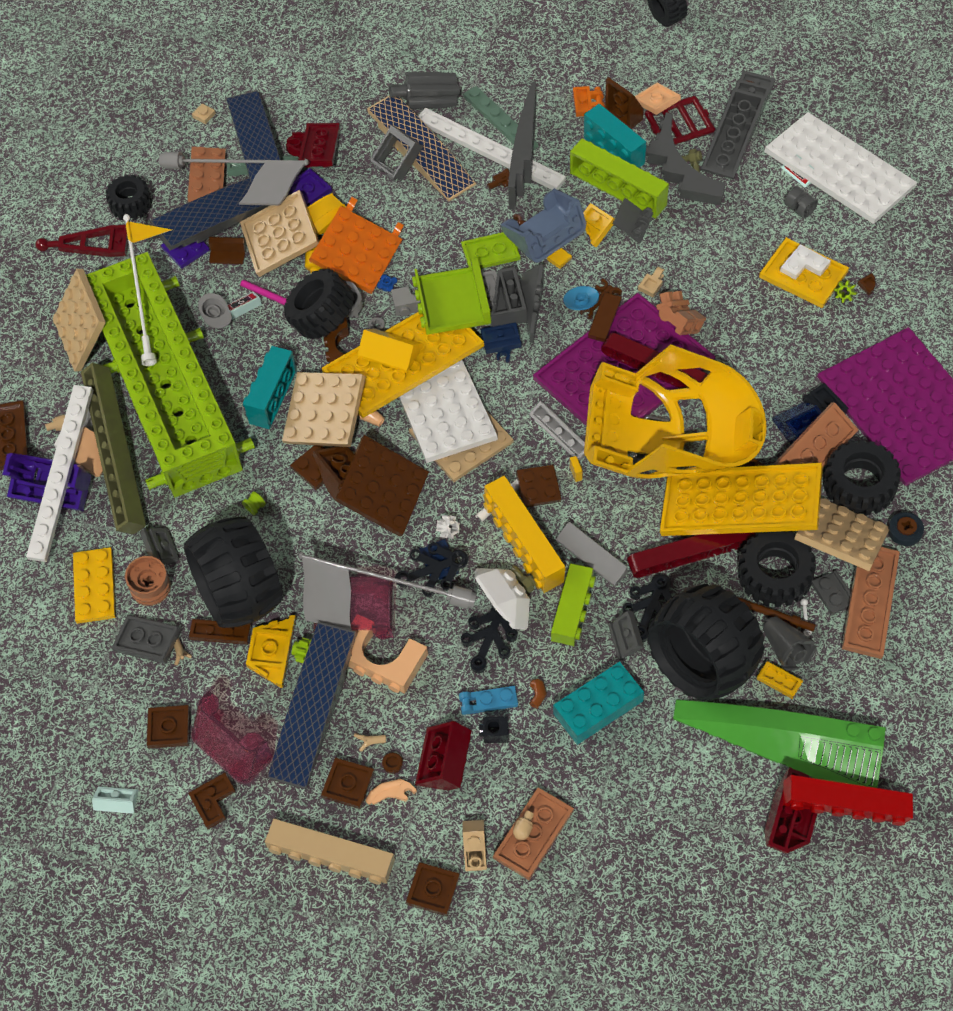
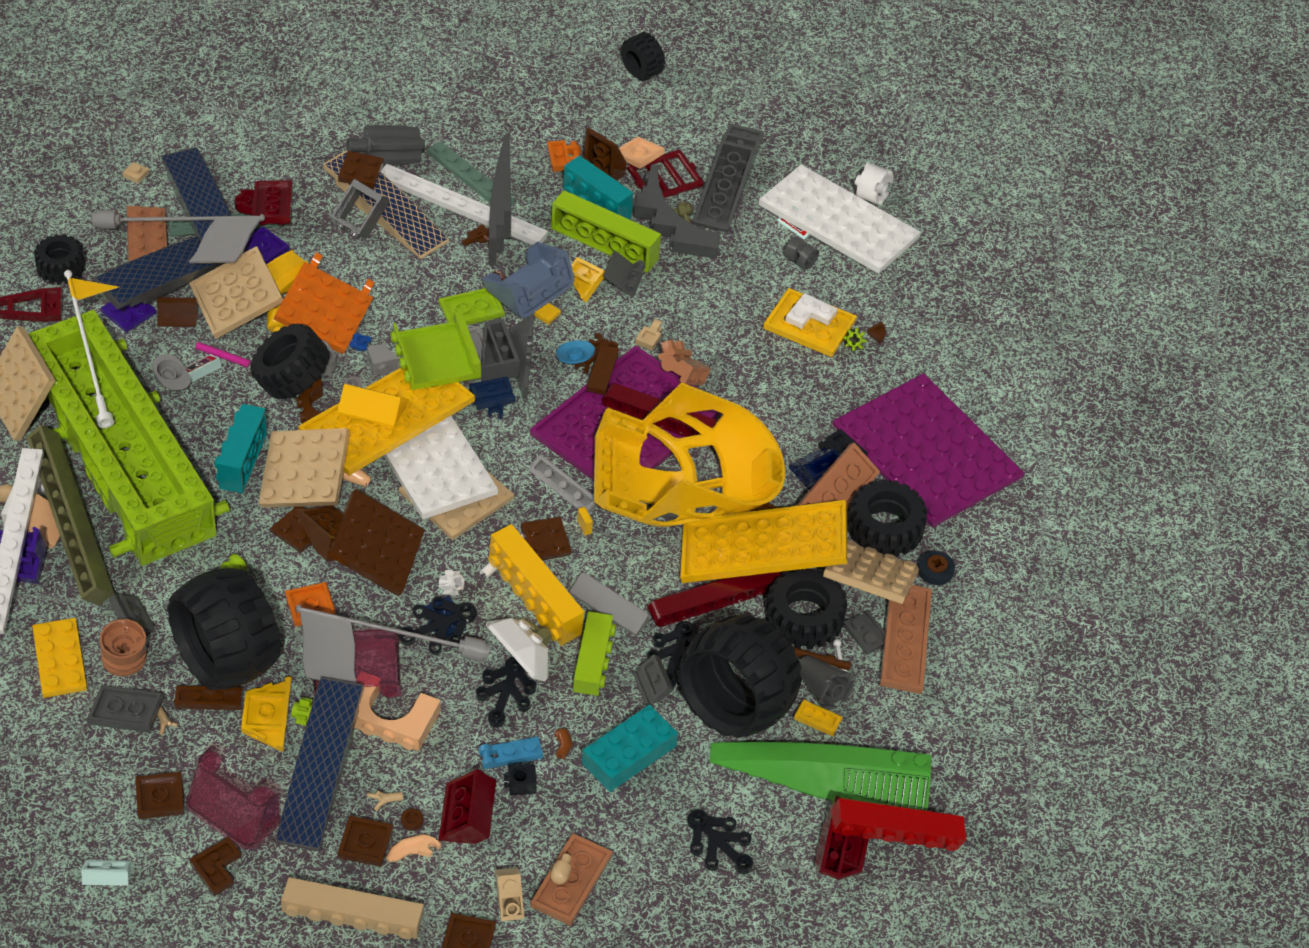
camera: 15 degrees left, 10 degrees down
none -> orange tile [285,582,336,627]
none -> reddish brown plate [338,151,384,189]
none -> black plant [687,809,753,874]
none -> white brick [855,163,893,205]

